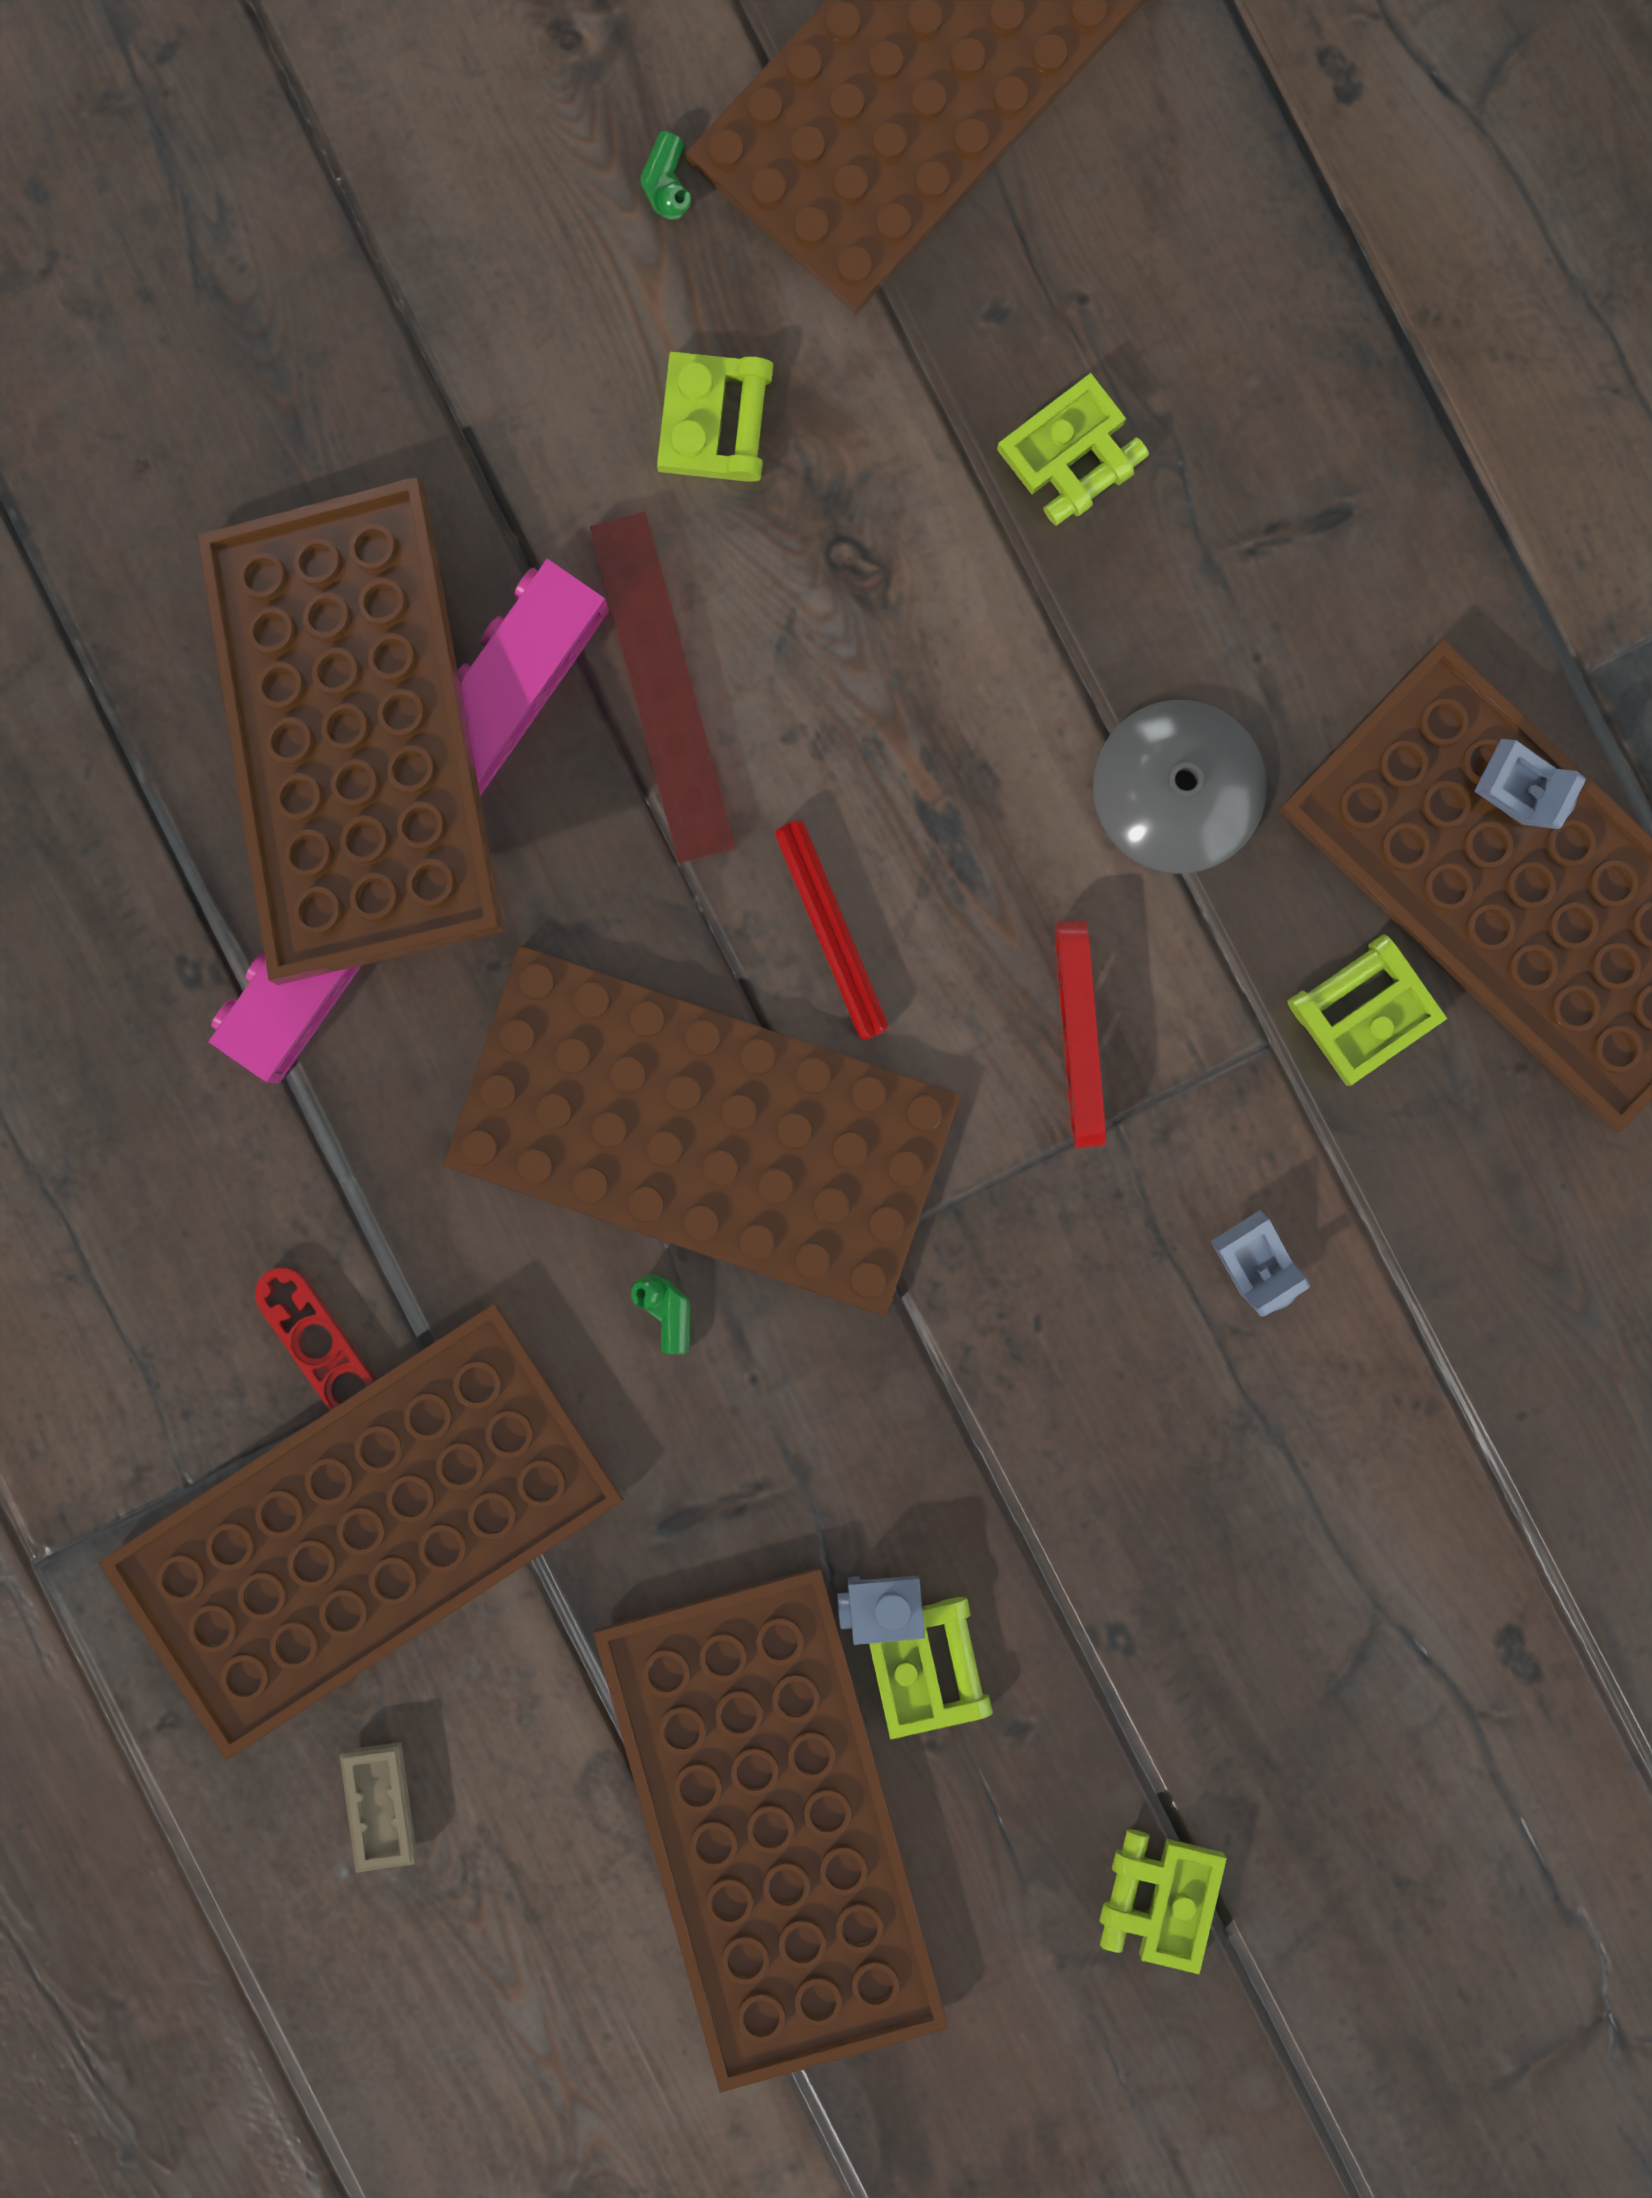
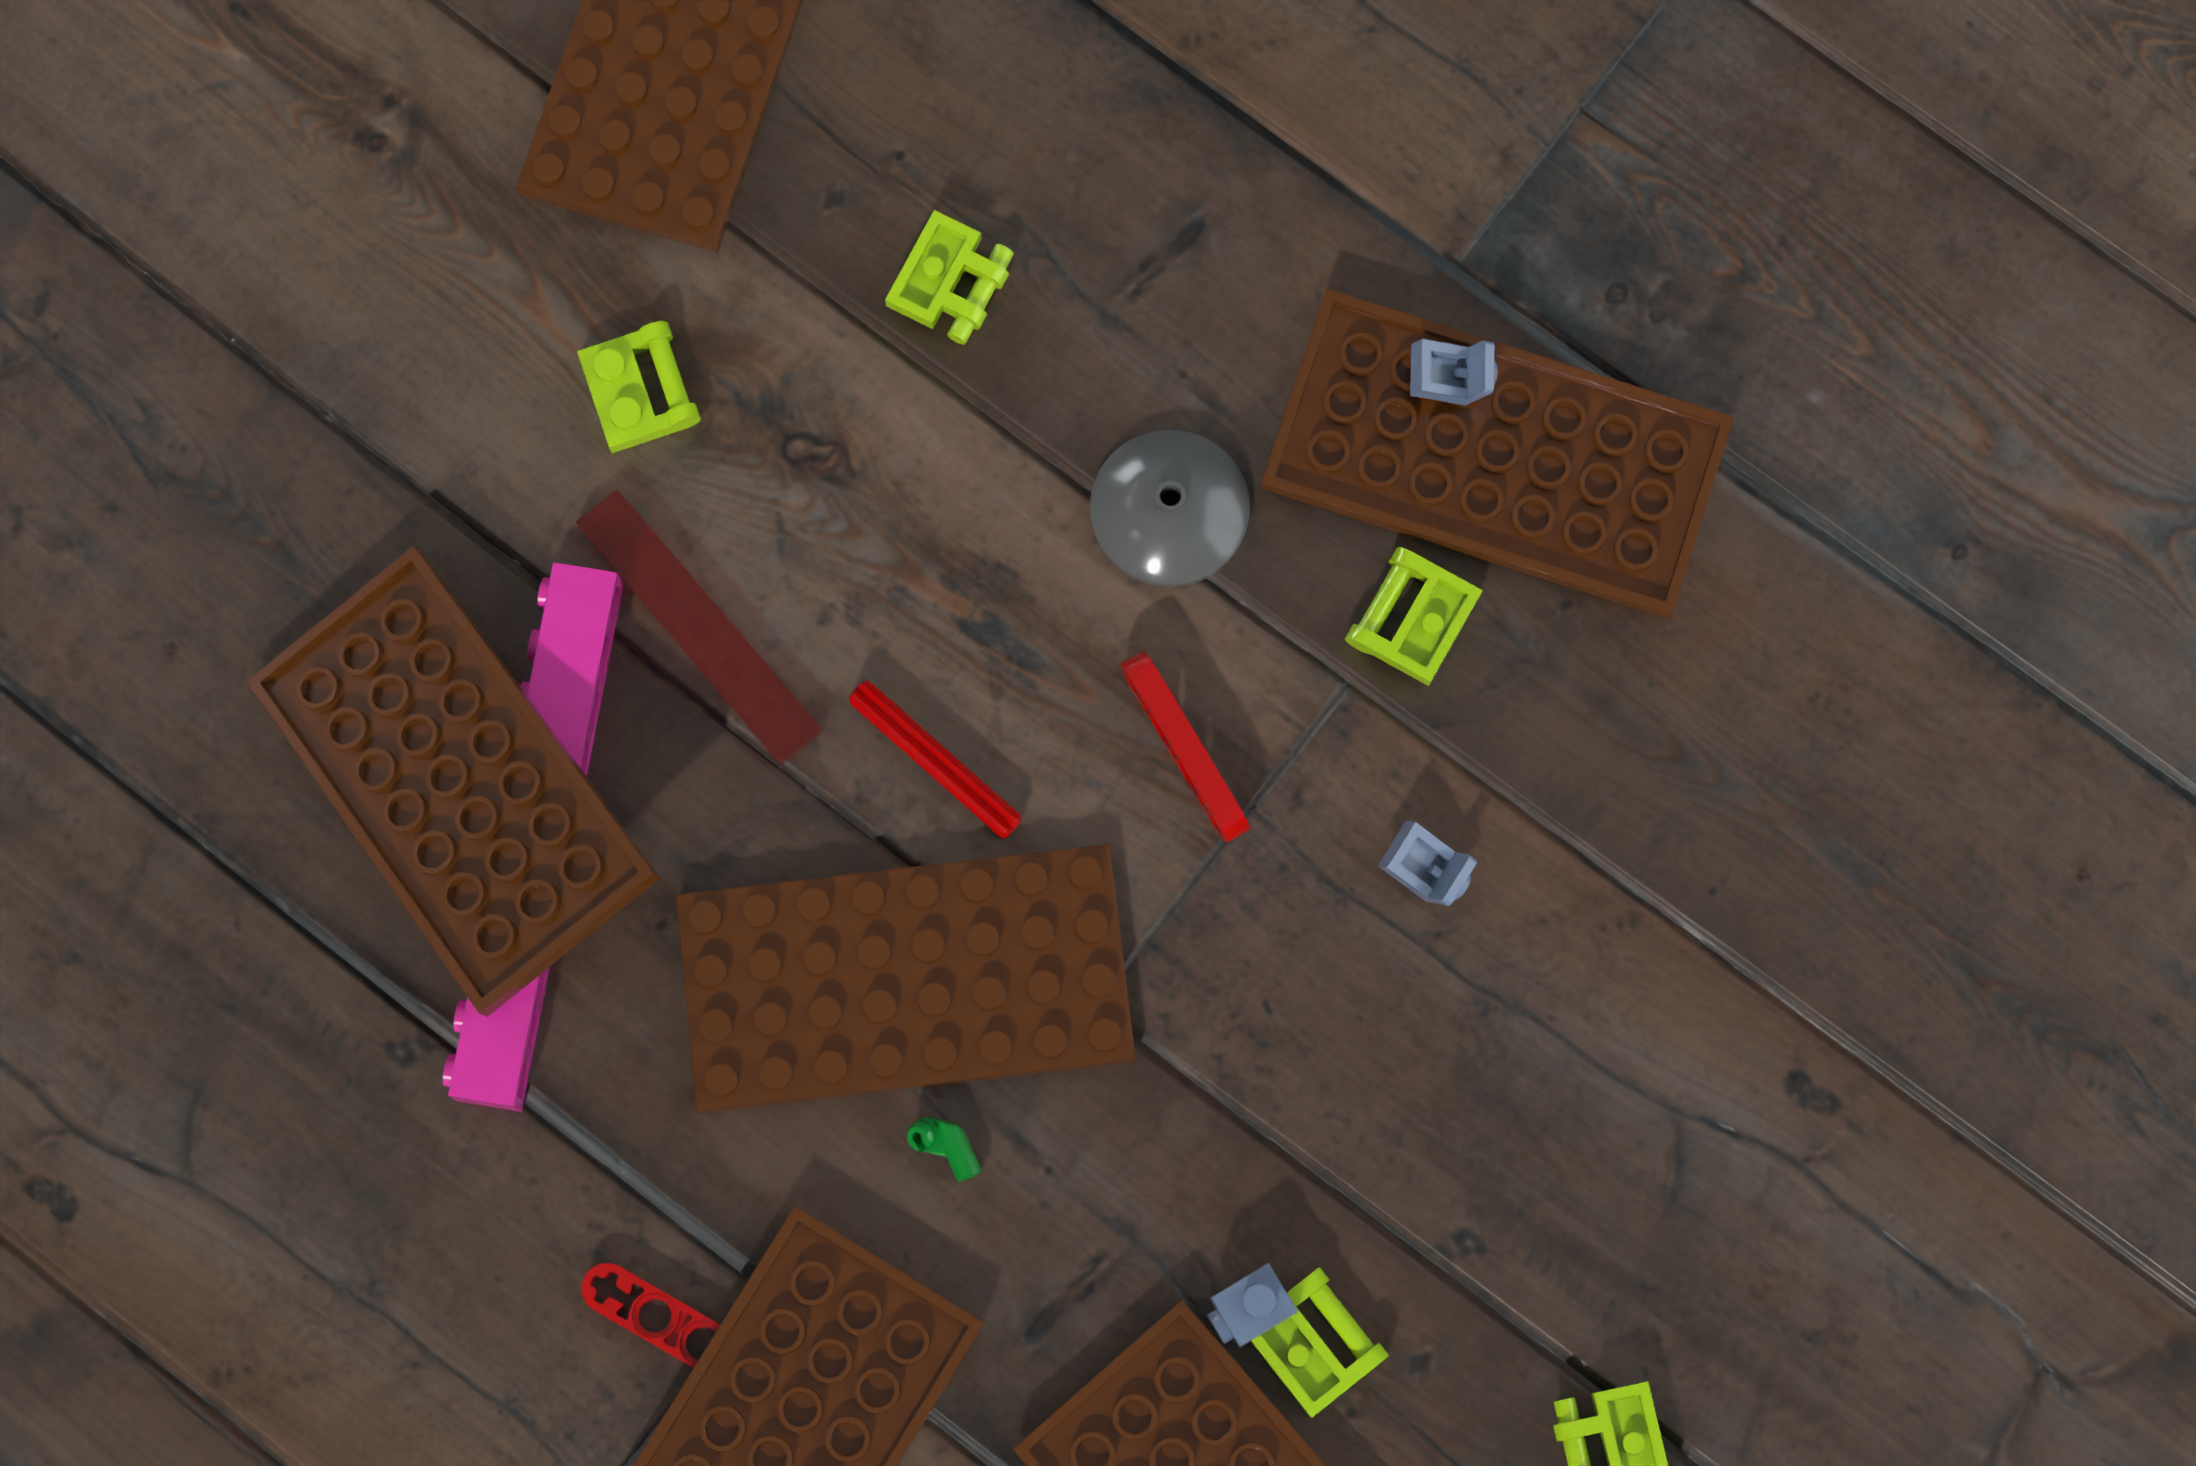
camera: 25 degrees left, 10 degrees down
green arm [640,131,692,220] -> none

